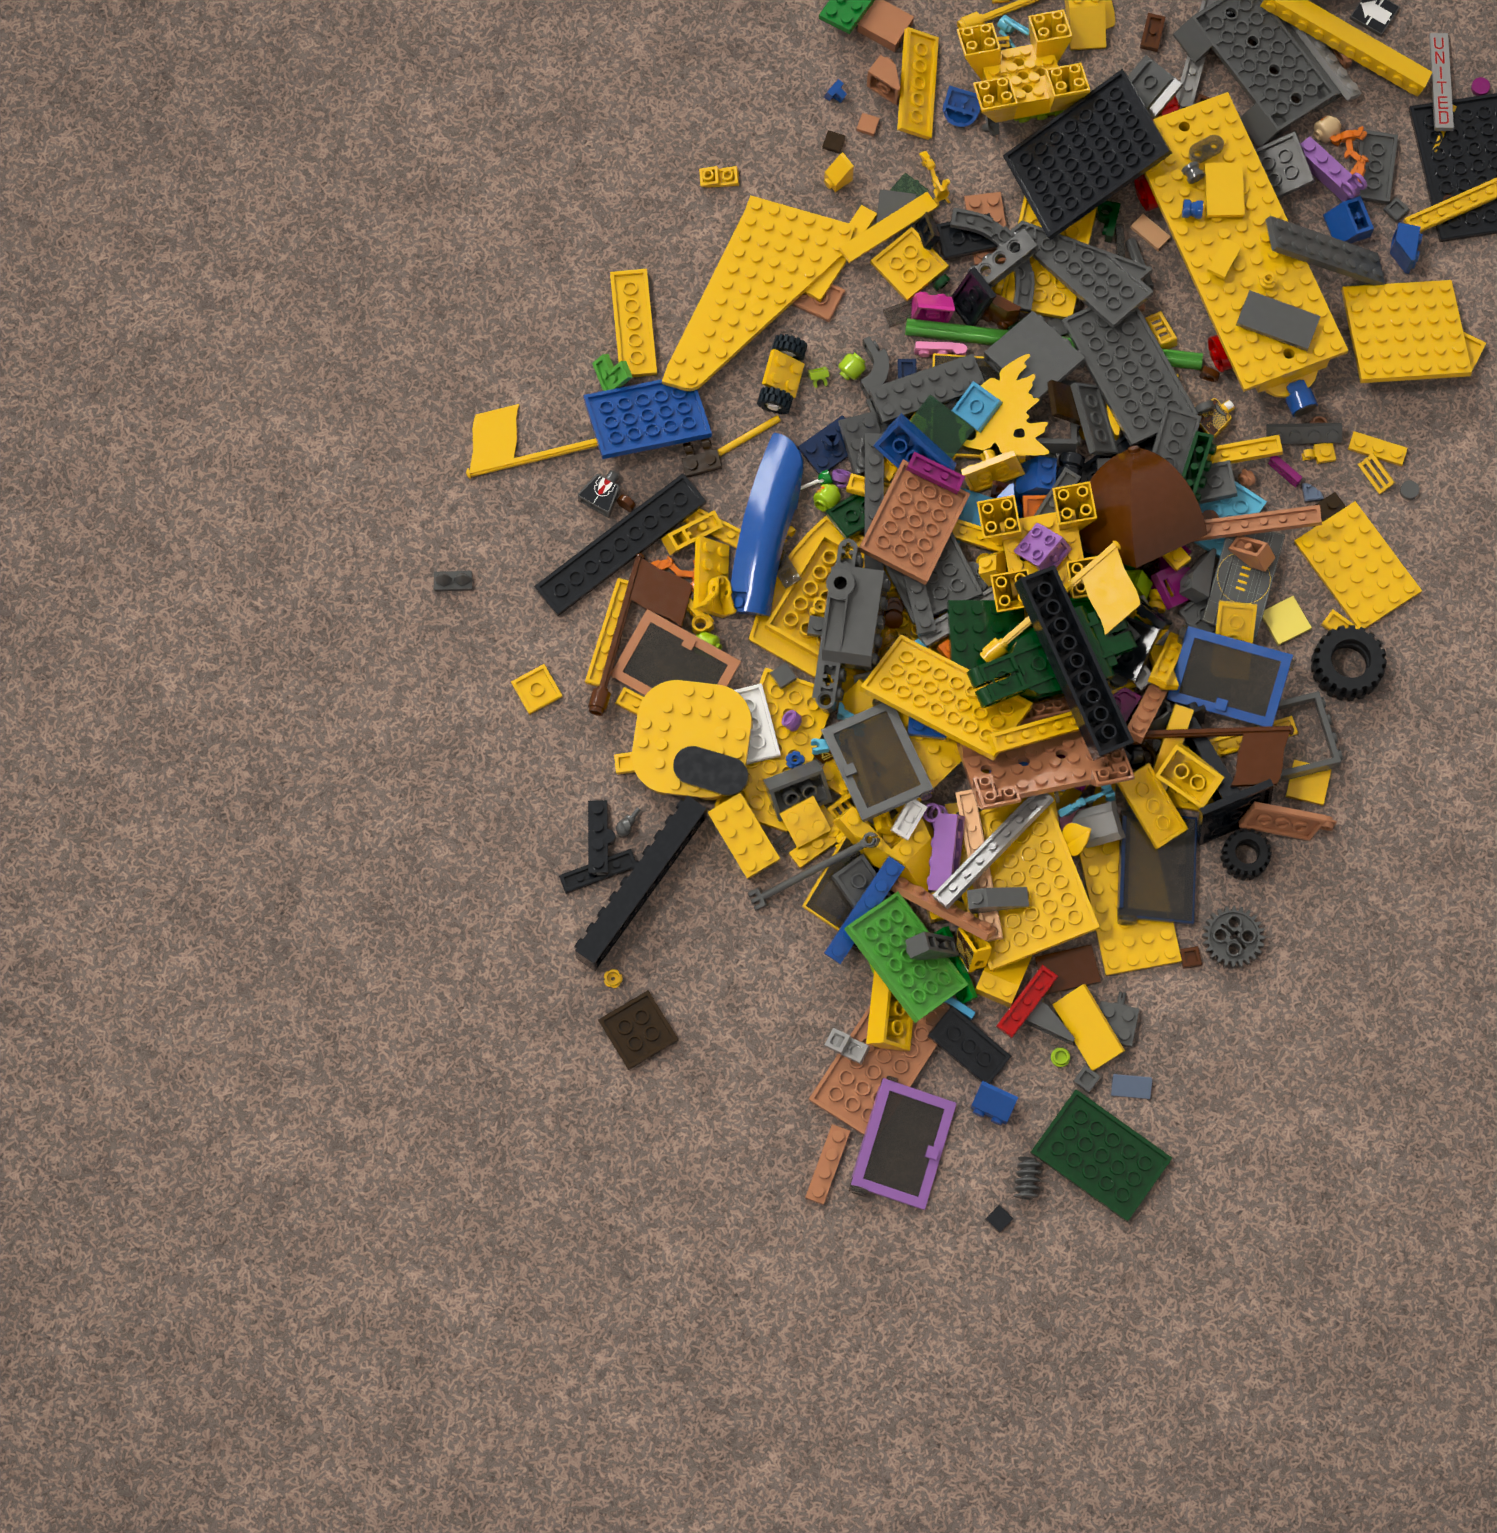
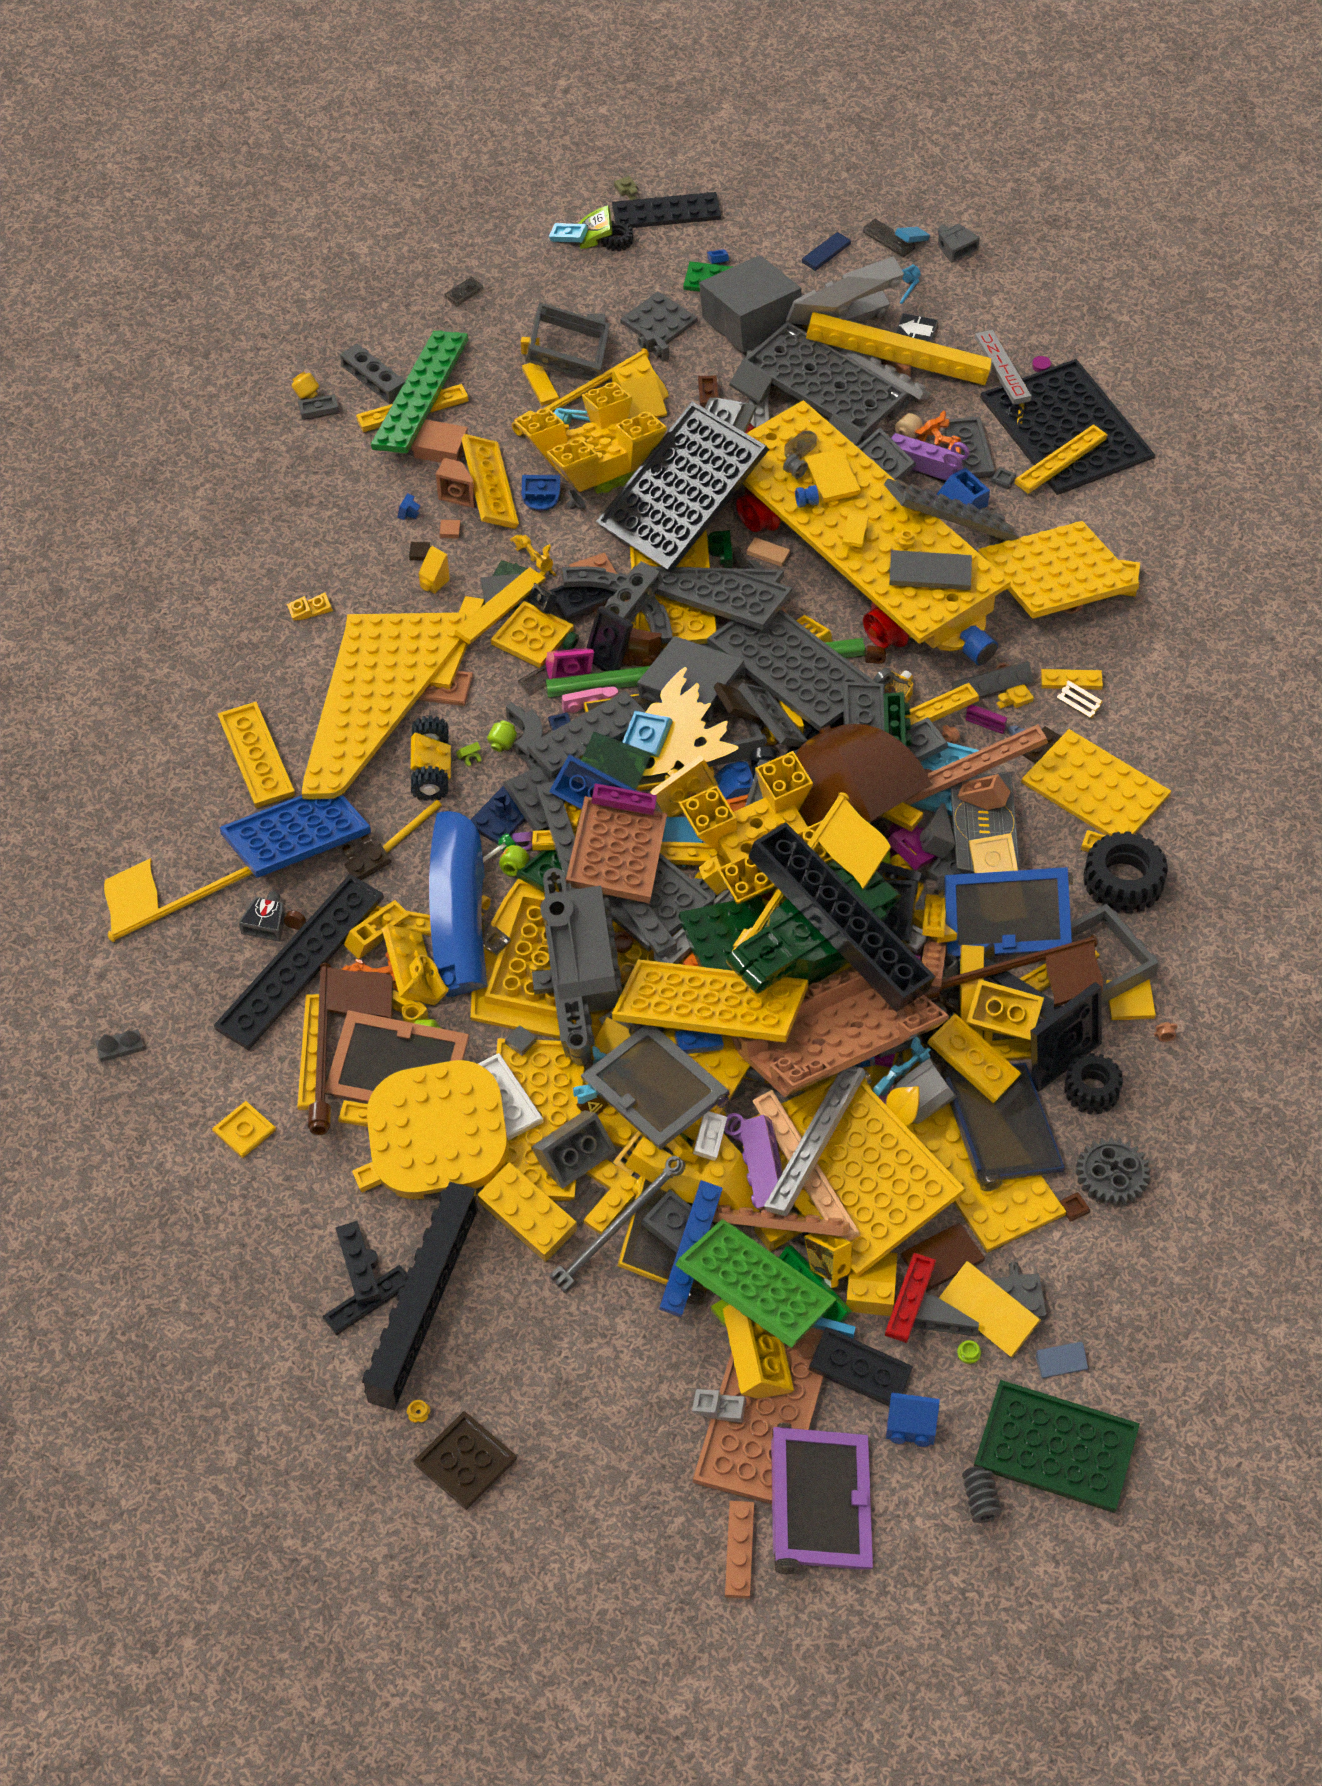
camera: 15 degrees left, 20 degrees down
bright green plate [592,354,633,391] -> none
dark grey piece [616,807,641,837] -> none
black tile [673,746,749,796] -> none
yellow plate [779,795,831,848] -> none
medium lavender tile [781,710,802,731] -> none
blue plate [786,751,805,769] -> none
reddish brown tile [884,609,903,629] -> none
dark grey slope [905,931,959,960] -> none
dark grey slope [967,887,1029,914] -> none
black tile [985,1205,1013,1233] -> none
yellow plate [987,711,1079,754] -> none
medium lavender bracket [1014,523,1072,571] -> none
dark grey plate [1073,1065,1100,1094] -> none
nougat tile [1239,801,1326,841] -> none
light yellow tile [1262,596,1312,646] -> none
blue slope [1390,223,1423,274] -> none
dark grey tile [1400,480,1419,500] -> none

